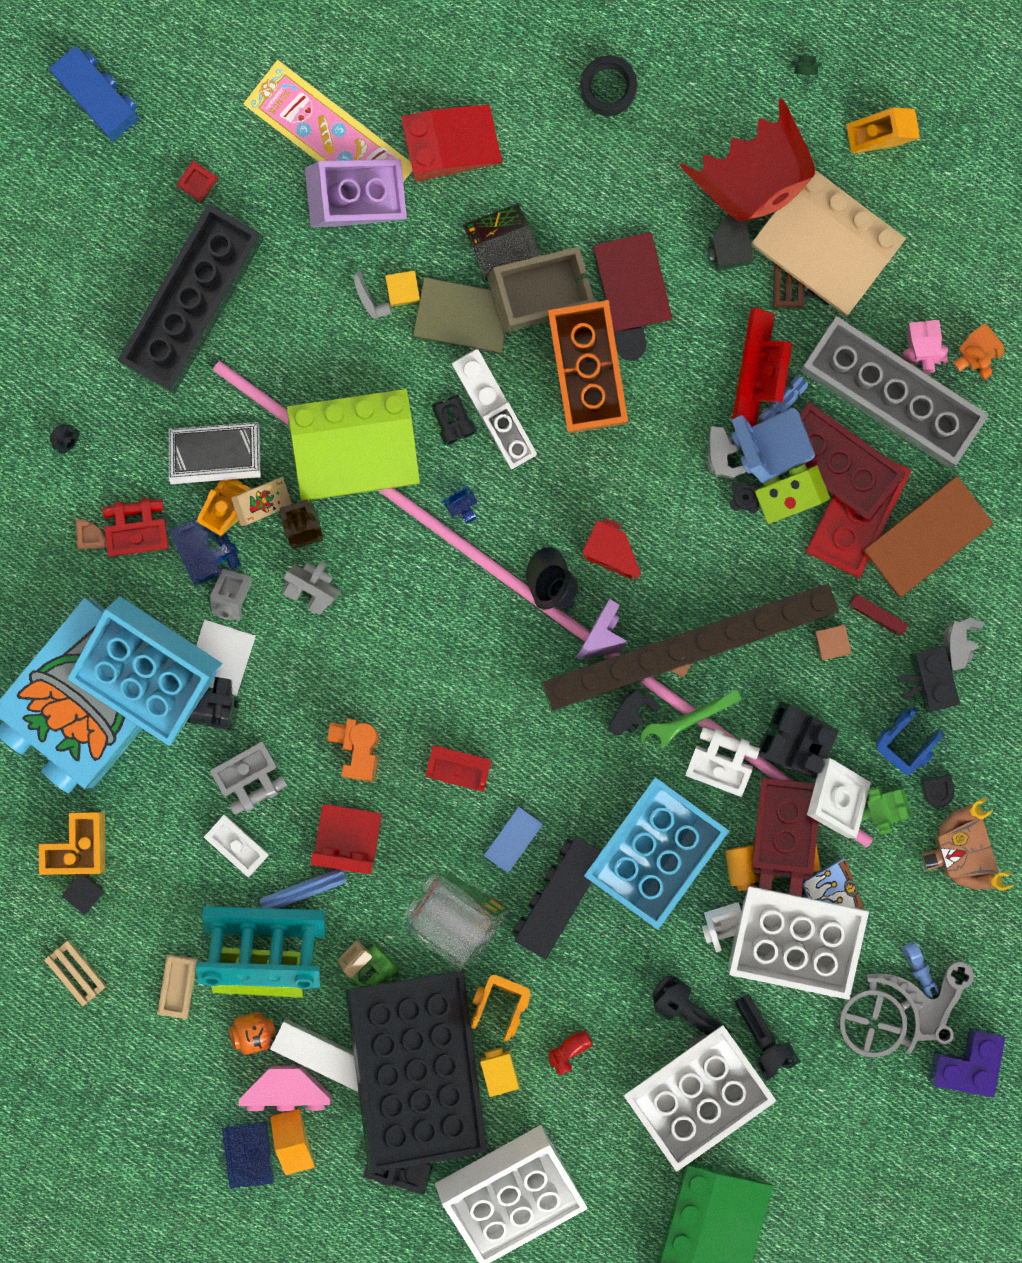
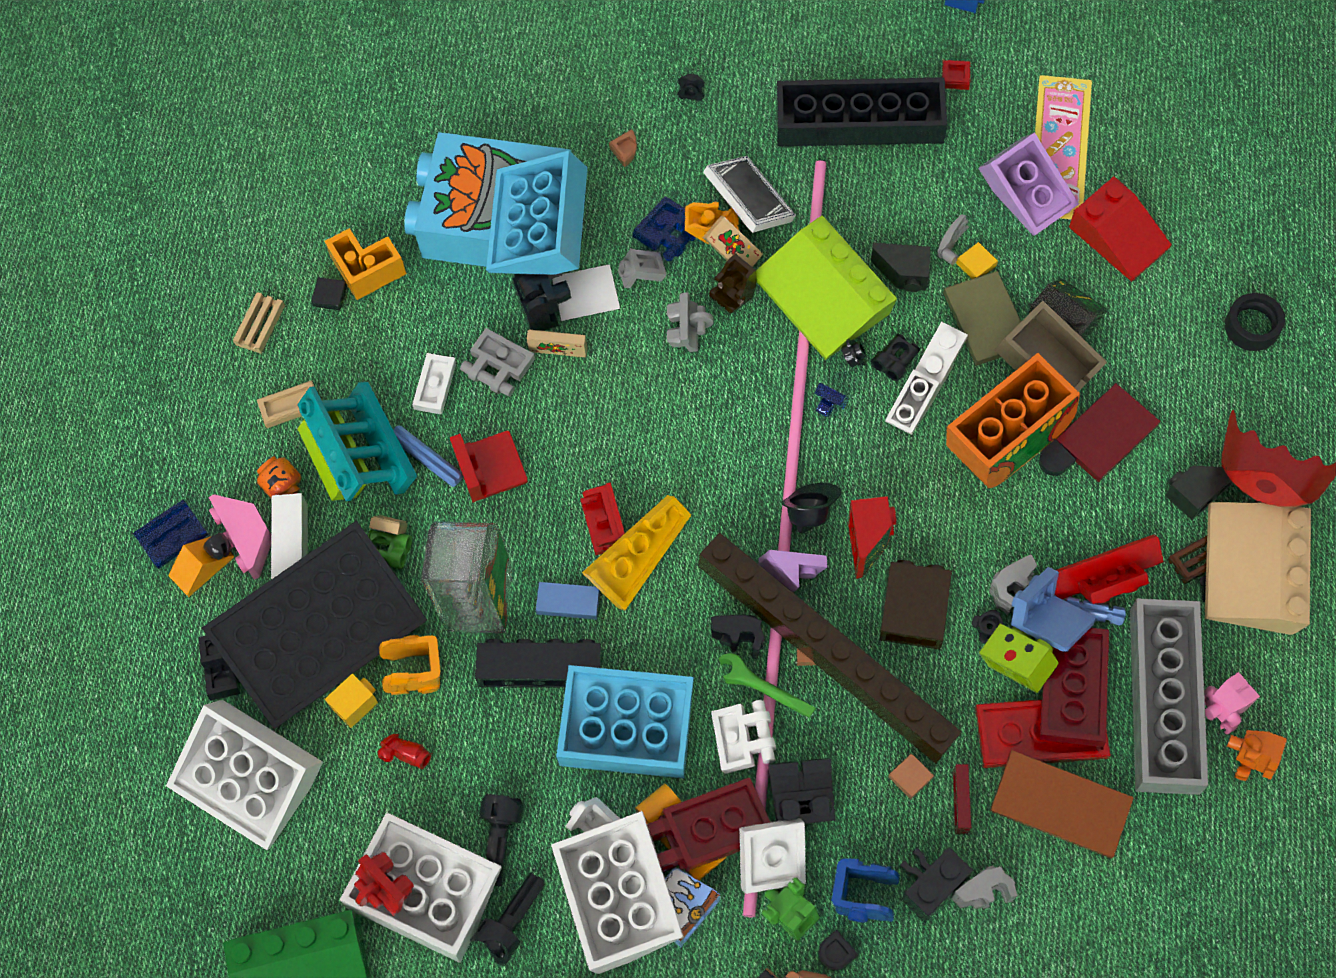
camera: 60 degrees right, 20 degrees down
red plate [102,497,169,557] -> none
orange hips [327,719,380,782] -> none
none -> black hinge [203,533,231,560]
none -> red hips [354,852,414,916]
none -> tan tile [527,330,588,358]
none -> yellow wing [582,495,691,610]
none -> black plate [841,339,867,367]
none -> pearl dark grey slope [871,243,930,292]
none -> dark brown brick [879,560,952,650]

